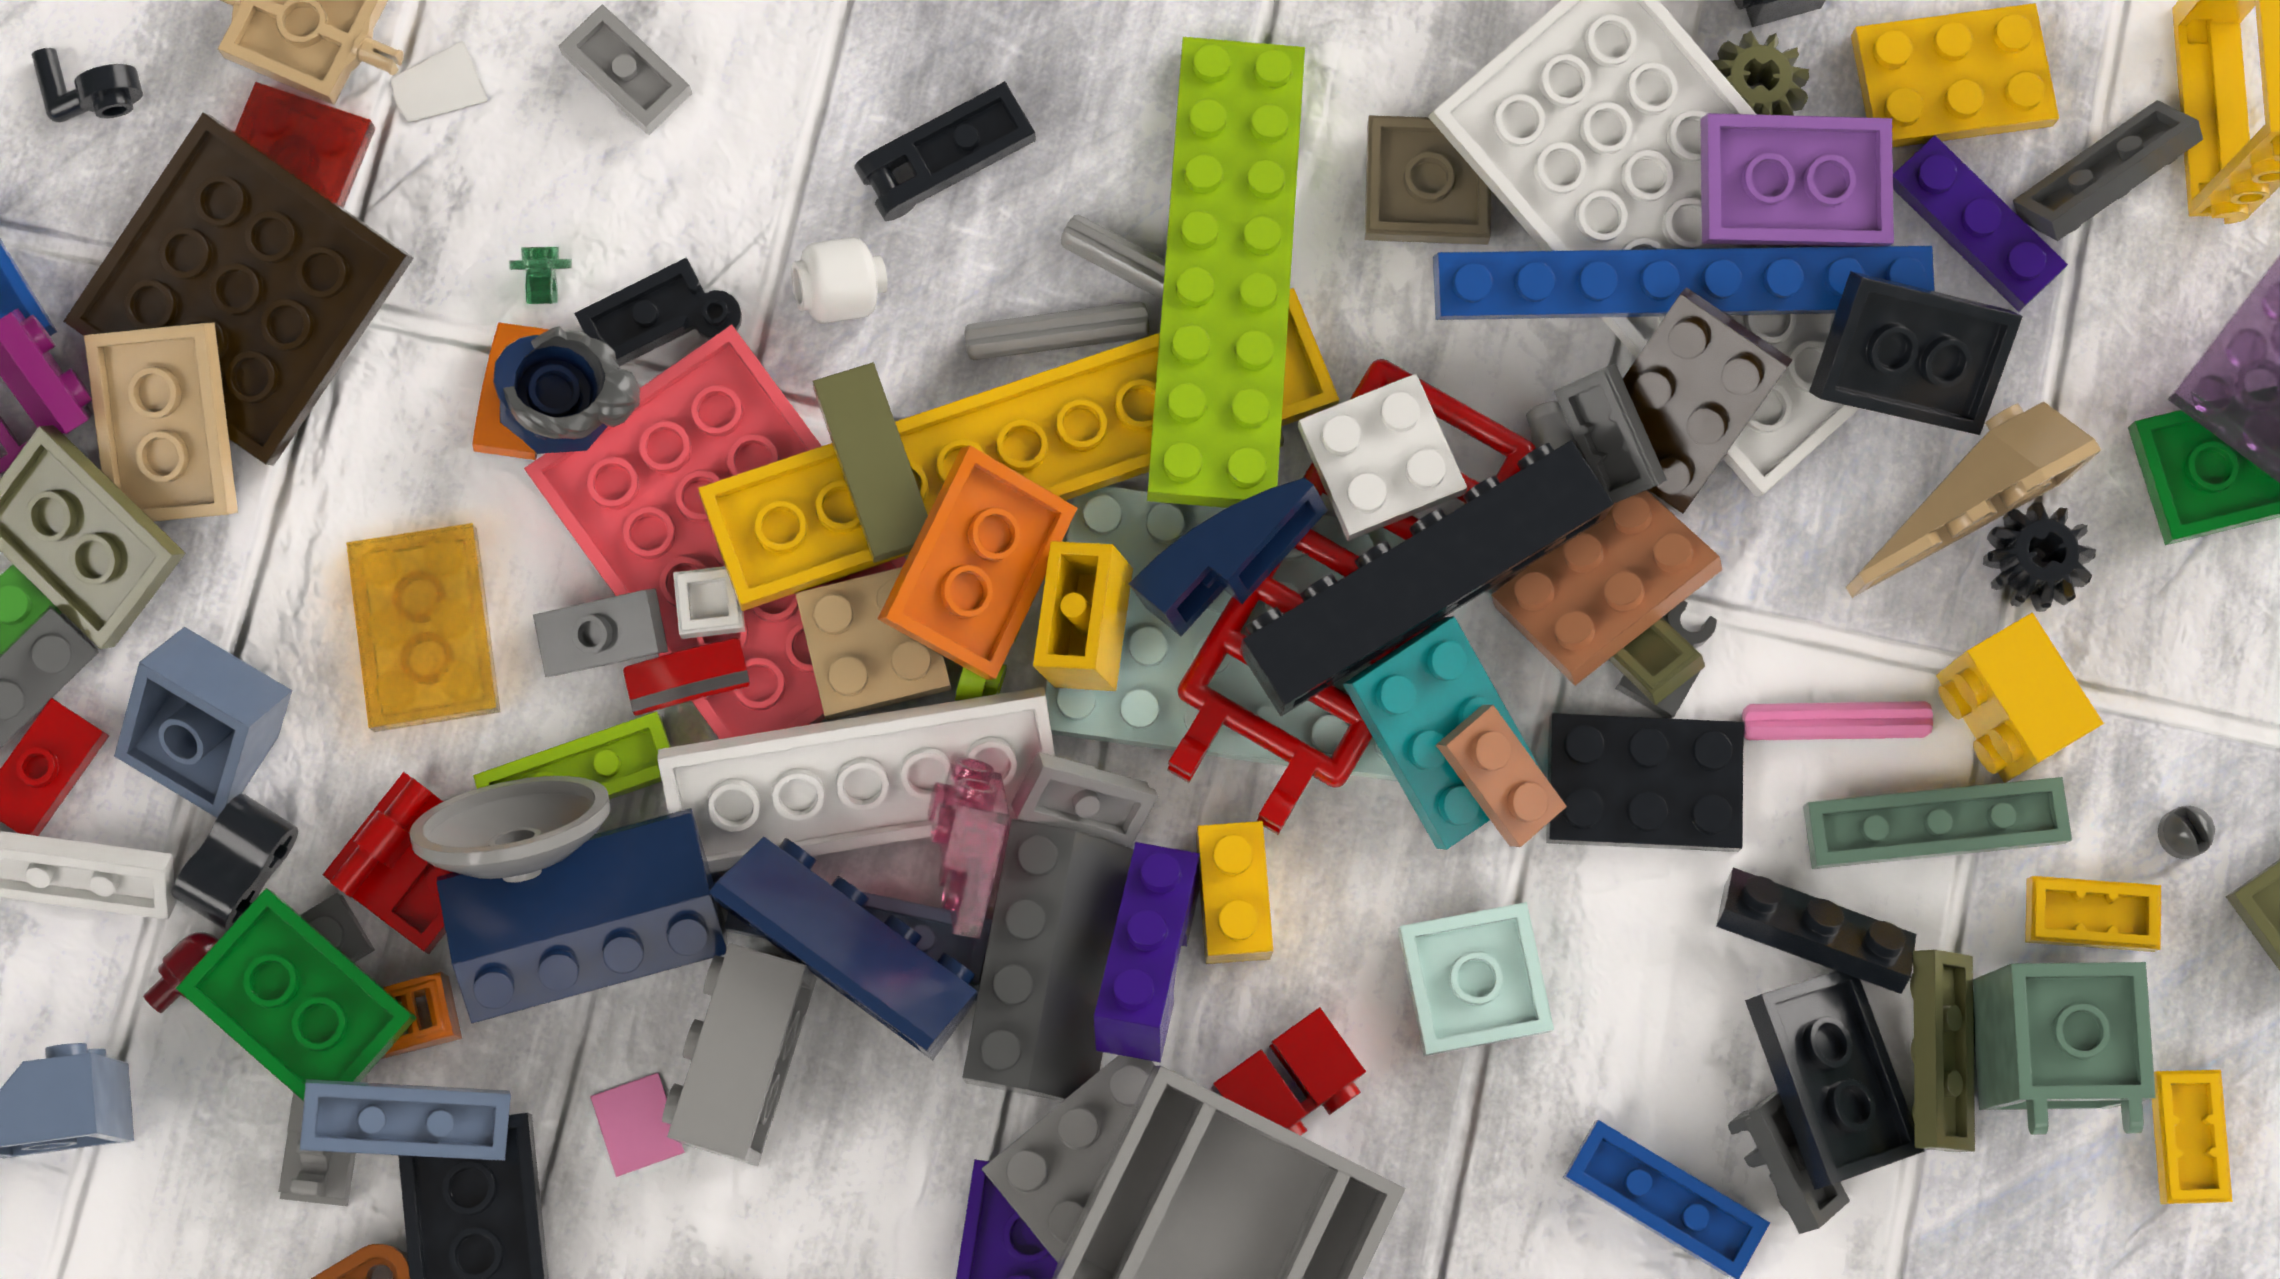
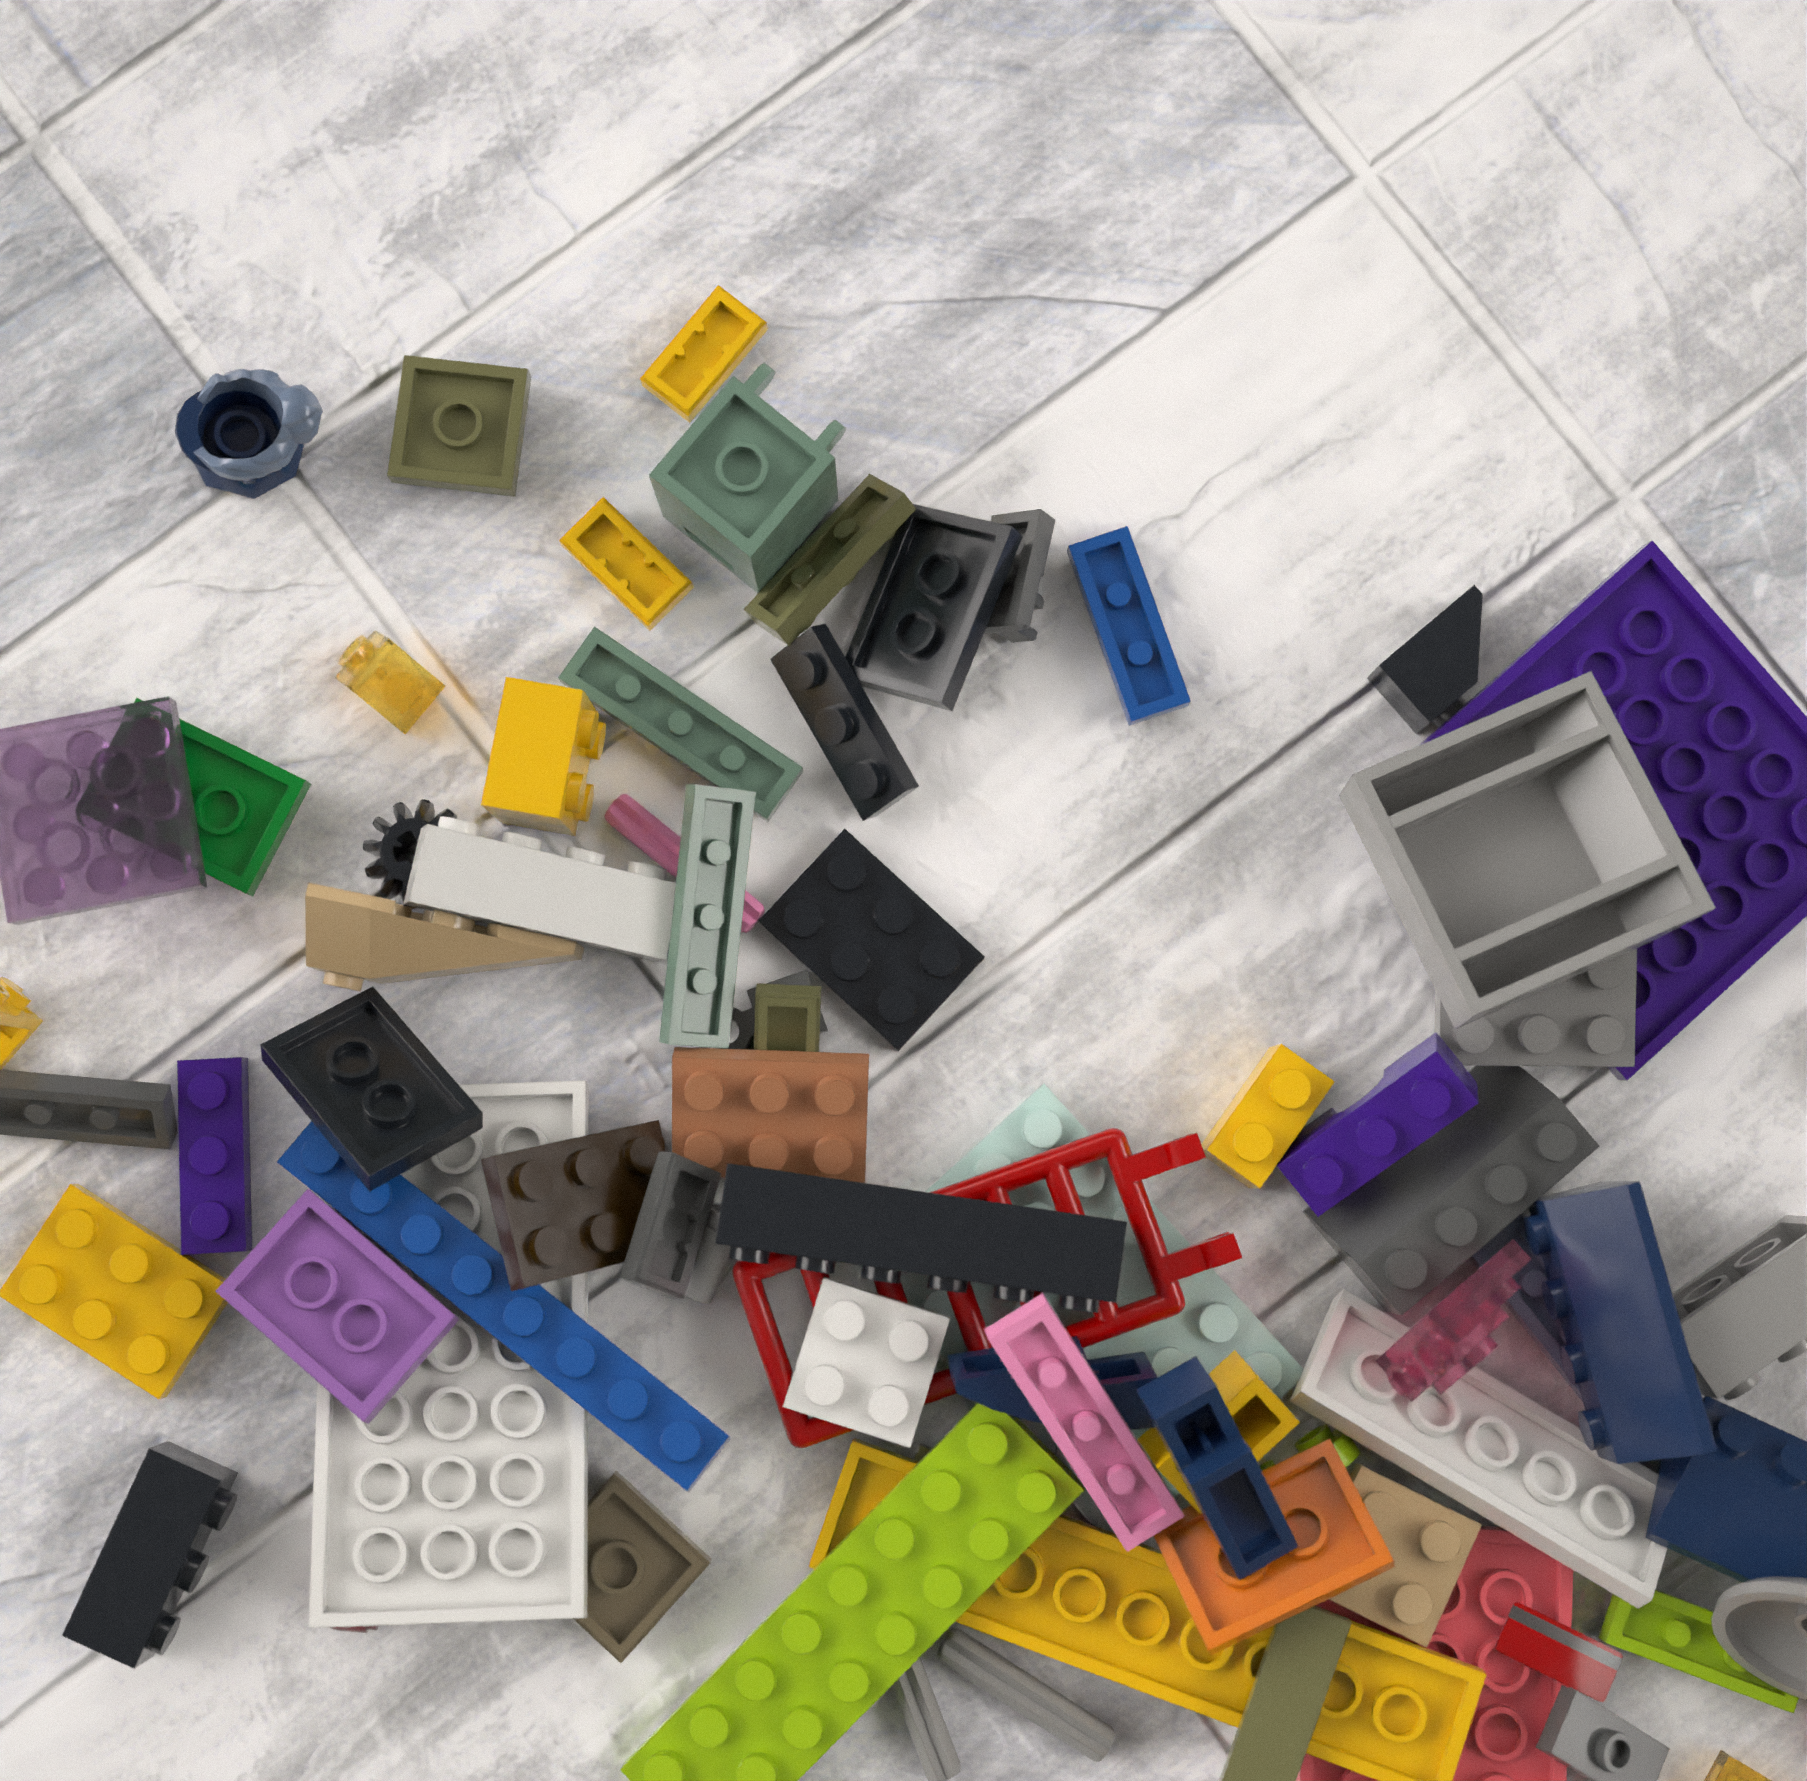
camera: 140 degrees left, 5 degrees up
white tile [673,566,746,639] -> none
light grey plate [1011,752,1158,847] -> none
red piece [1211,1007,1366,1136] -> none
teal plate [1343,616,1543,850] -> none
light aqua plate [1398,902,1554,1056] -> none
nougat plate [1436,705,1567,847] -> none
olive gear [1711,30,1809,116] -> none
dark grey hinge [2158,806,2216,859] -> none
none -> clear yellow bracket [335,630,446,734]
none -> white brick [403,816,676,961]
none -> plate [659,784,756,1049]
none -> bright pink plate [984,1293,1184,1552]
none -> dark blue slope [1136,1356,1299,1580]

